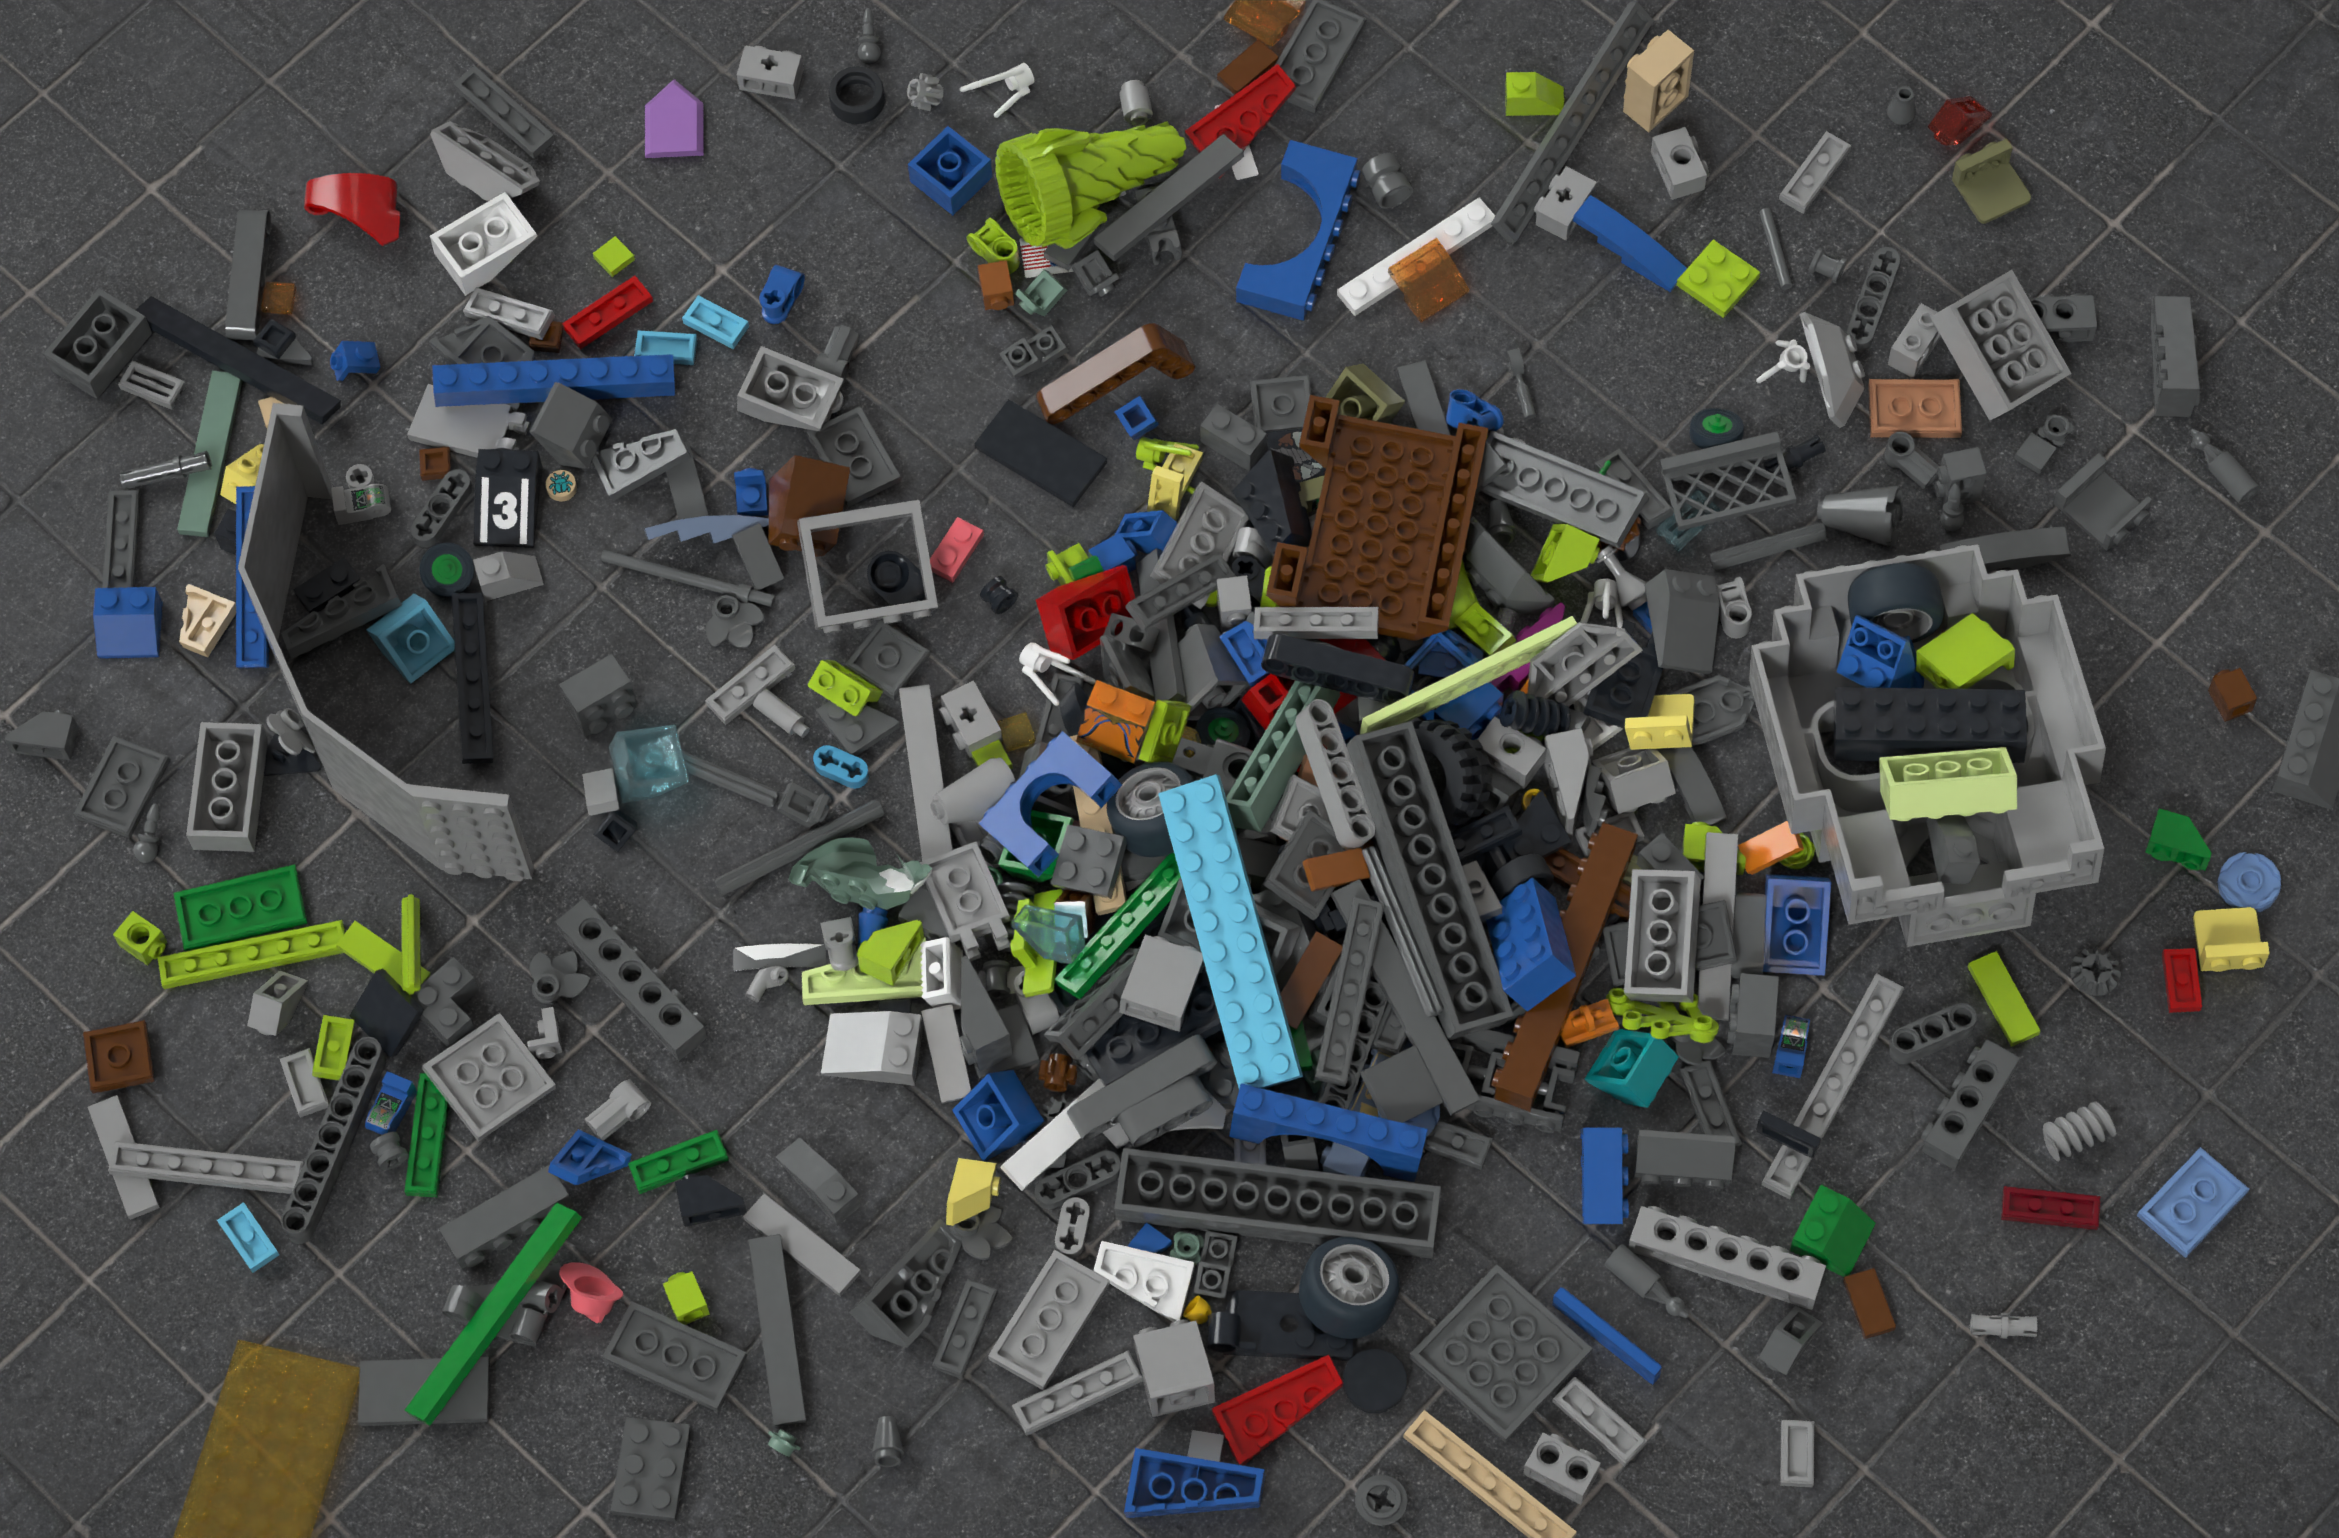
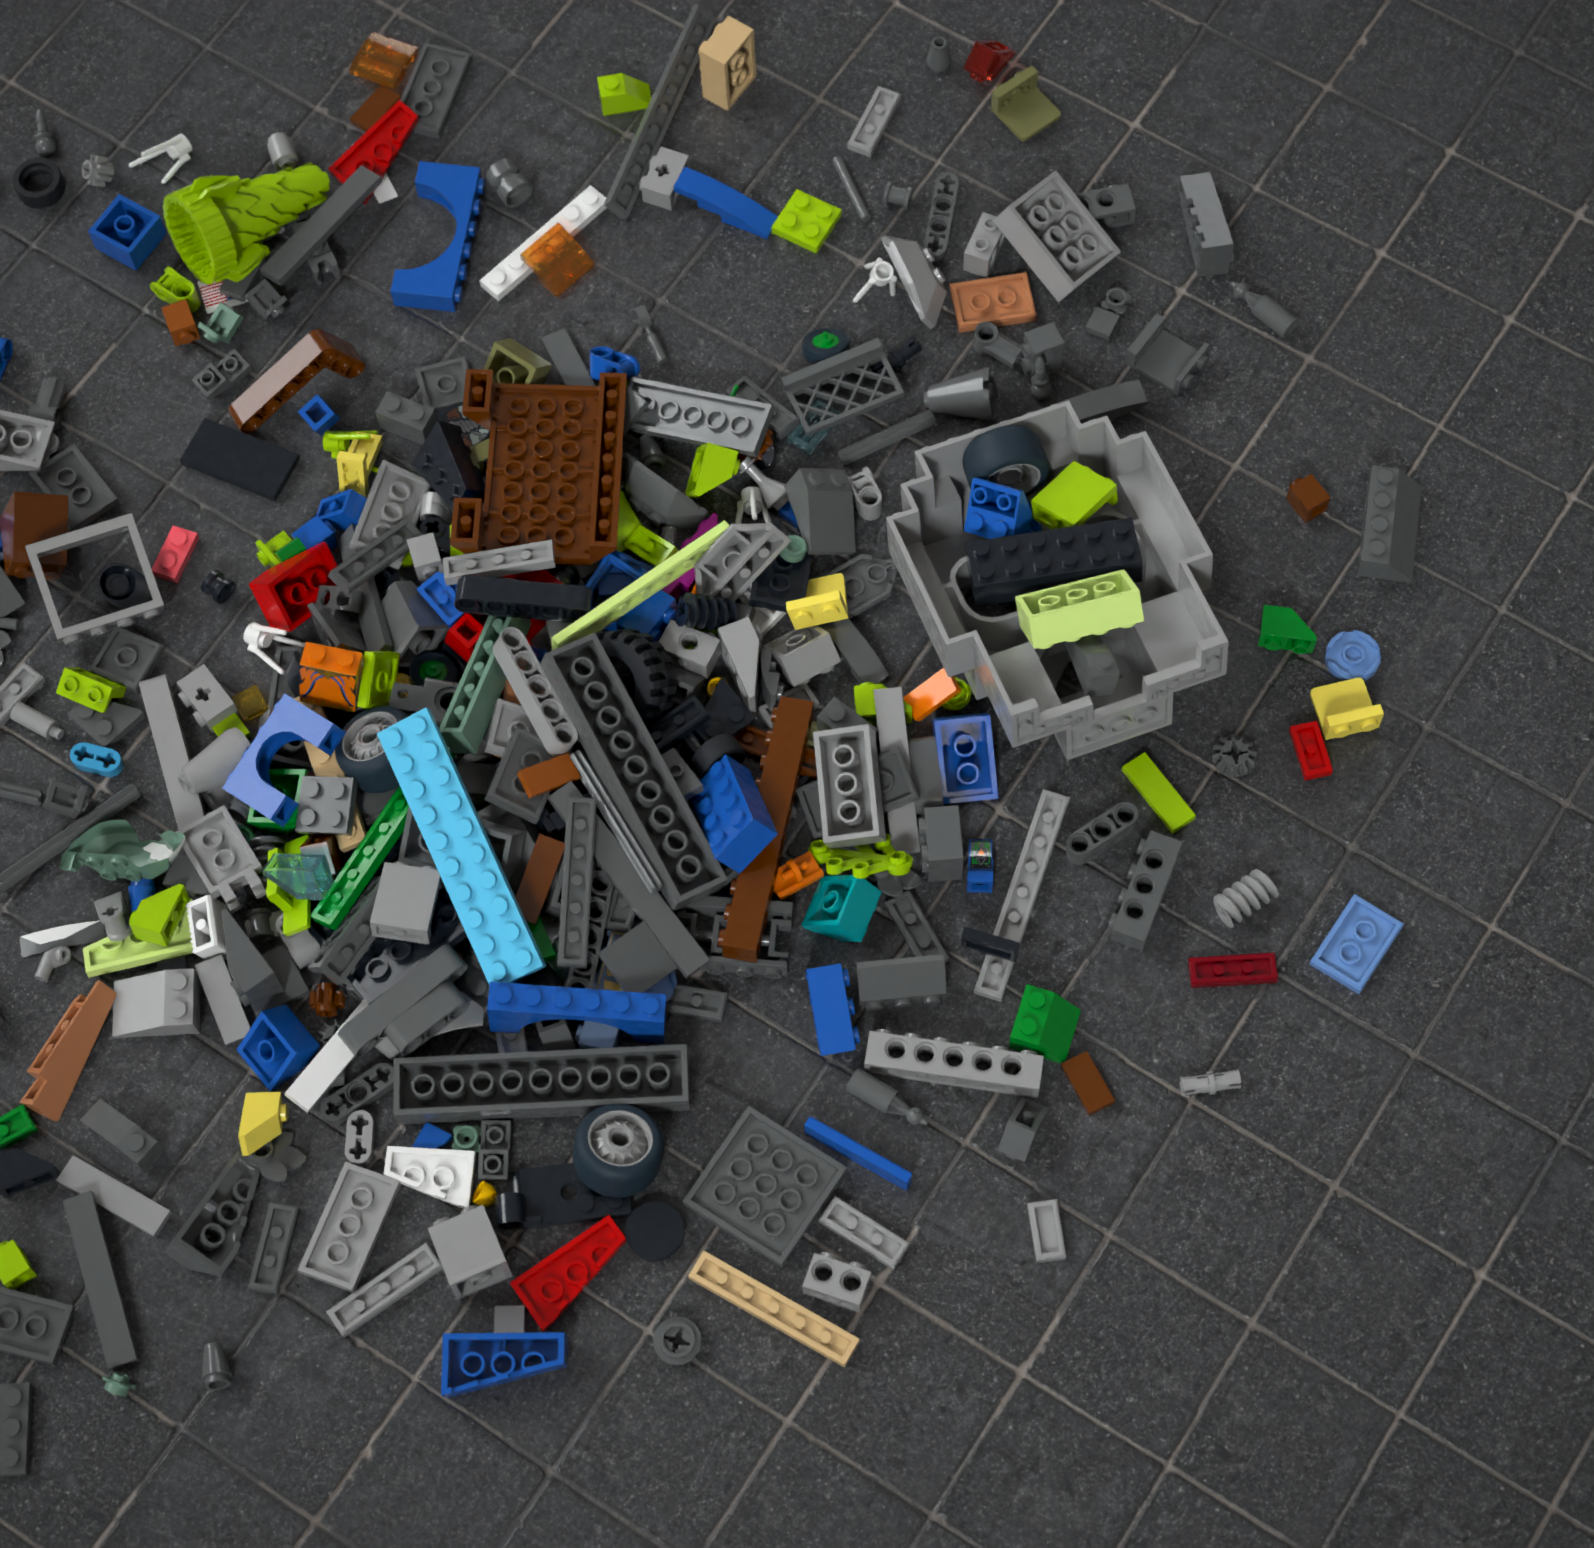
camera: 10 degrees left, 0 degrees up
light grey brick [1651,127,1709,200] -> none
none -> nougat wedge [19,980,116,1121]
none -> sand green tile [779,535,807,563]

